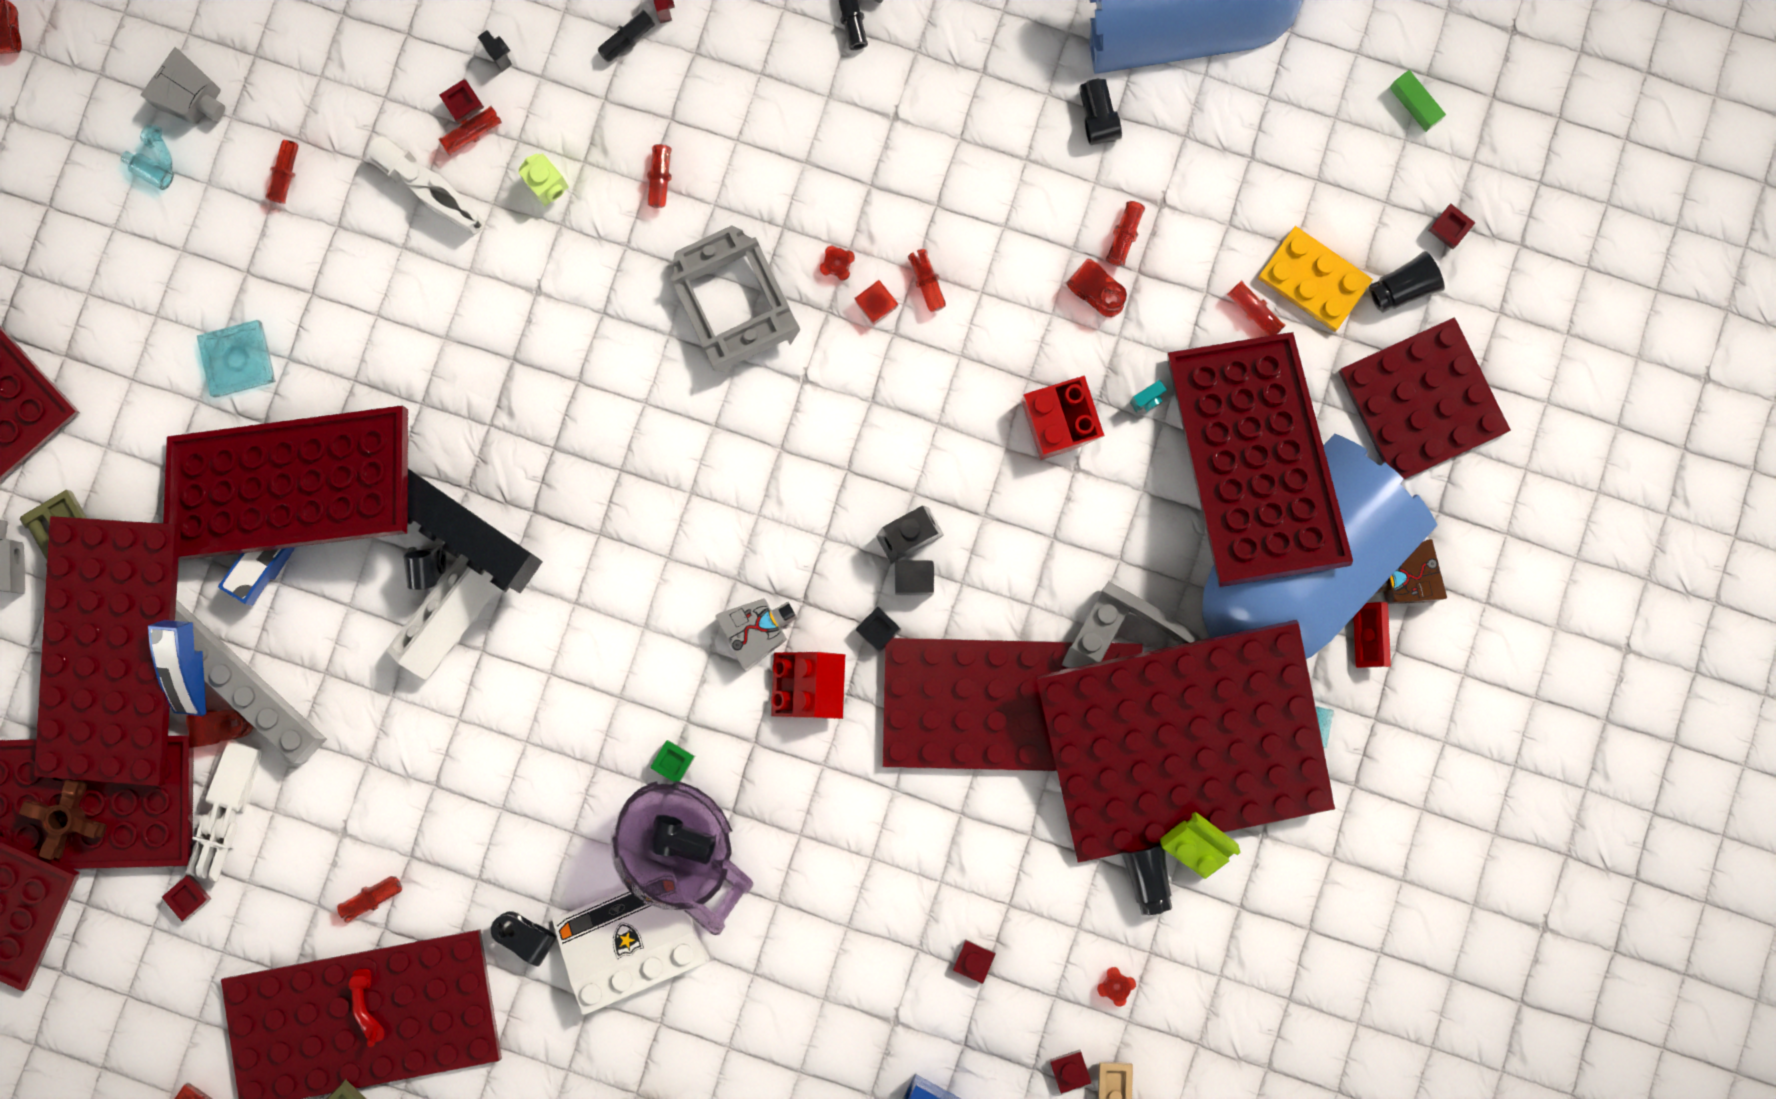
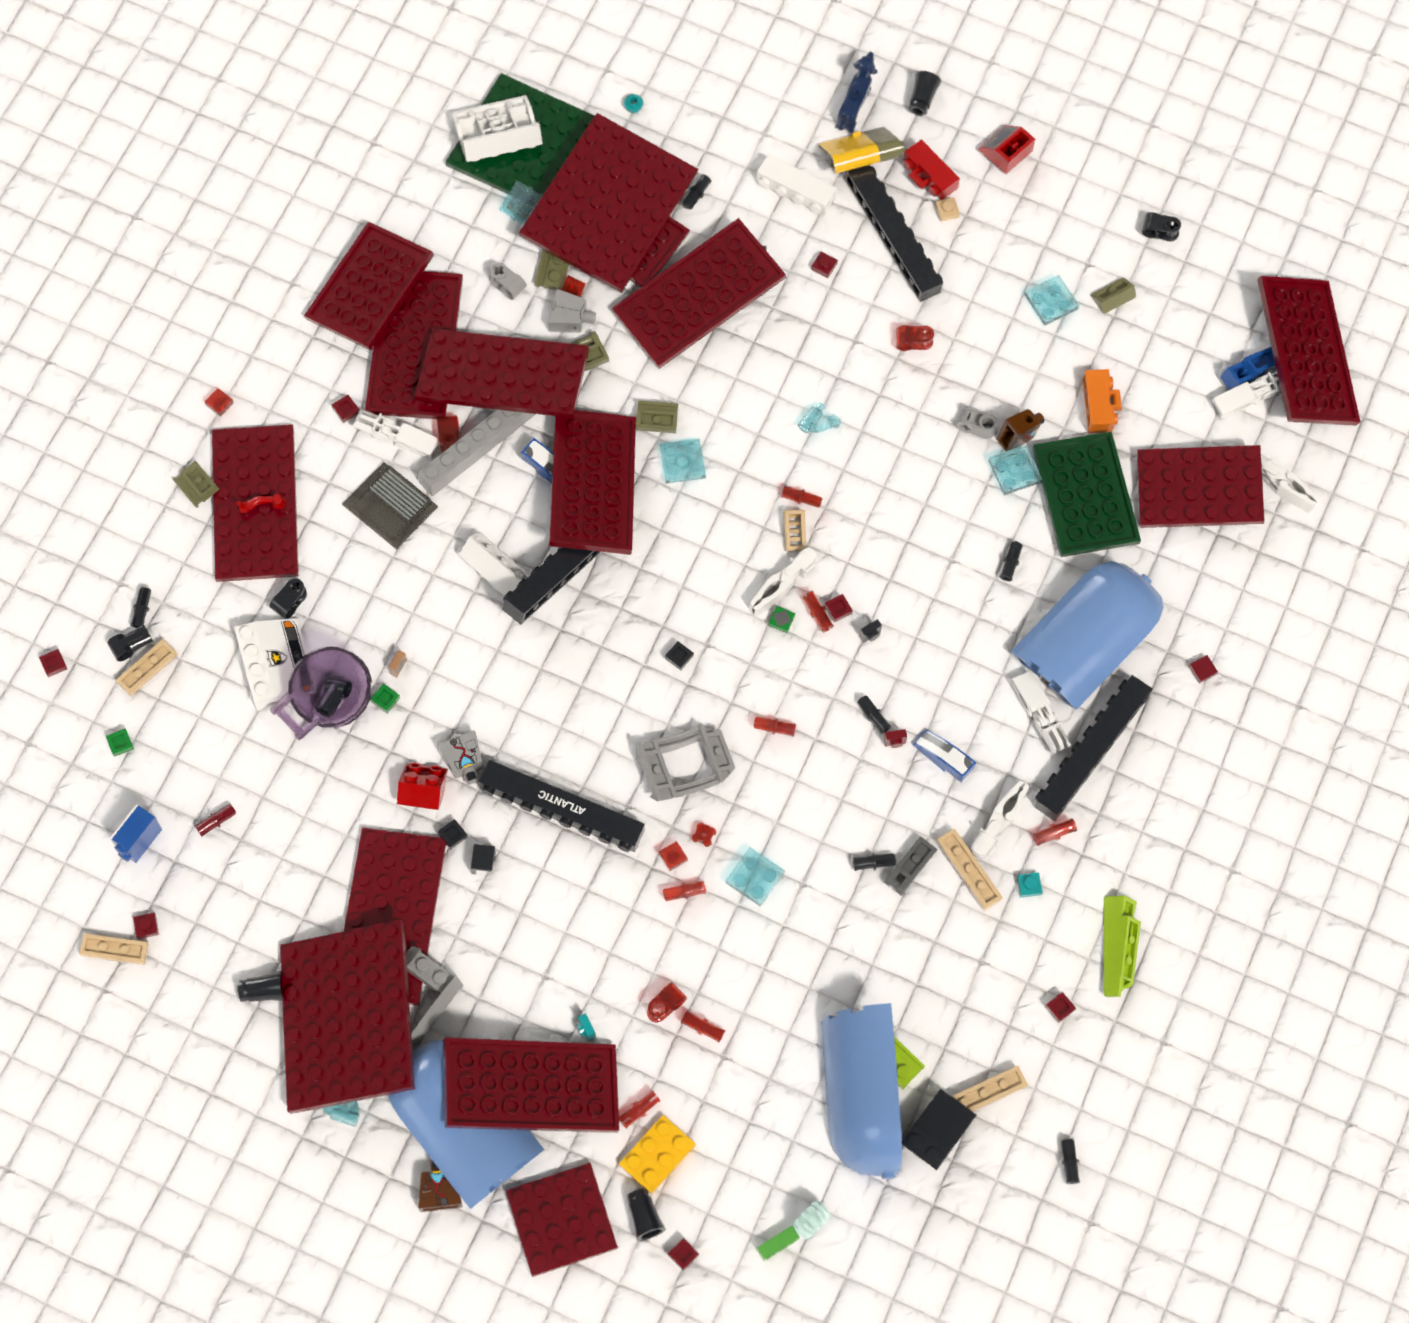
camera: 90 degrees right, 15 degrees down
copper pin [19,780,107,860] -> none
light grey torso [140,47,225,125] -> none
slope [148,620,206,716] -> none
clear red axle [337,876,402,923] -> none
black piece [403,545,446,590] -> none
yellowish green brick [518,153,569,206] -> none
black torso [876,505,944,564] -> none
dark red plate [953,939,996,984] -> none
red slope [1021,375,1105,461] -> none
black piece [1079,78,1122,146] -> none
clear red plate [1097,967,1136,1007] -> none
lime plate [1160,812,1241,879] -> none
red plate [1353,602,1391,668] -> none
none -> dark red axle [194,804,236,837]
none -> clear smoke piece [342,462,438,550]
none -> medium nougat tile [388,650,407,678]
none -> black brick [479,760,645,852]
none -> olive plate [636,401,678,433]
none -> black plate [665,641,694,671]
none -> clear light blue plate [725,847,785,907]
none -> green tile [768,606,796,633]
none -> tan slope [783,510,806,551]
none -> light aqua gear [793,1201,831,1239]

